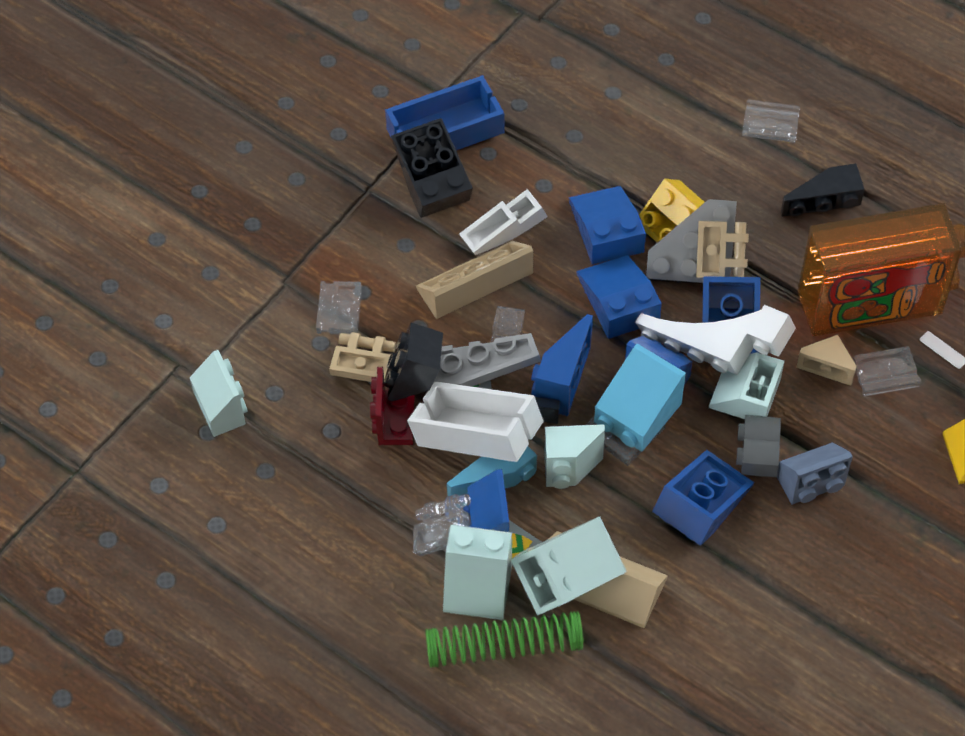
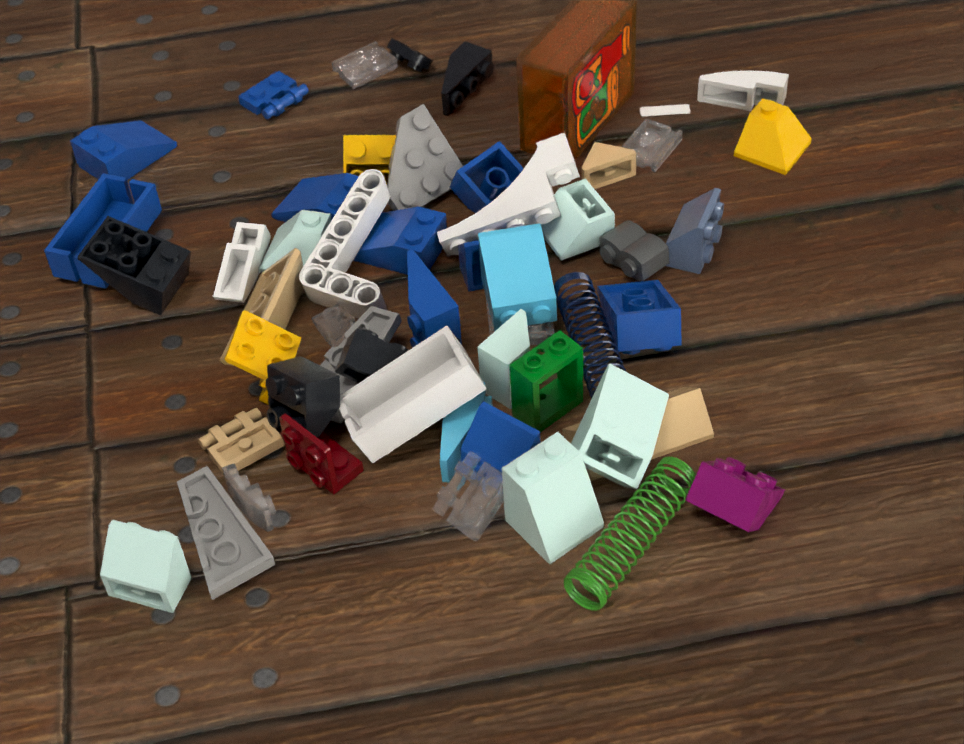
camera: 45 degrees left, 10 degrees down
clear plate [316,281,362,334] -> none
tan plate [696,221,749,278] -> none
none -> blue slope [70,120,177,180]
none -> light grey wing [177,466,275,600]
none -> clear slope [222,463,276,532]
none -> yellow bracket [224,310,301,405]
none -> blue plate [238,71,309,119]
none -> light aqua slope [259,210,332,273]
none -> white beam [299,169,390,318]
none -> black slope [334,328,408,383]
none -> black plate [387,38,433,72]
none -> green window [509,330,583,433]
none -> dark blue piece [554,272,626,399]
none -> magenta slope [685,457,785,532]

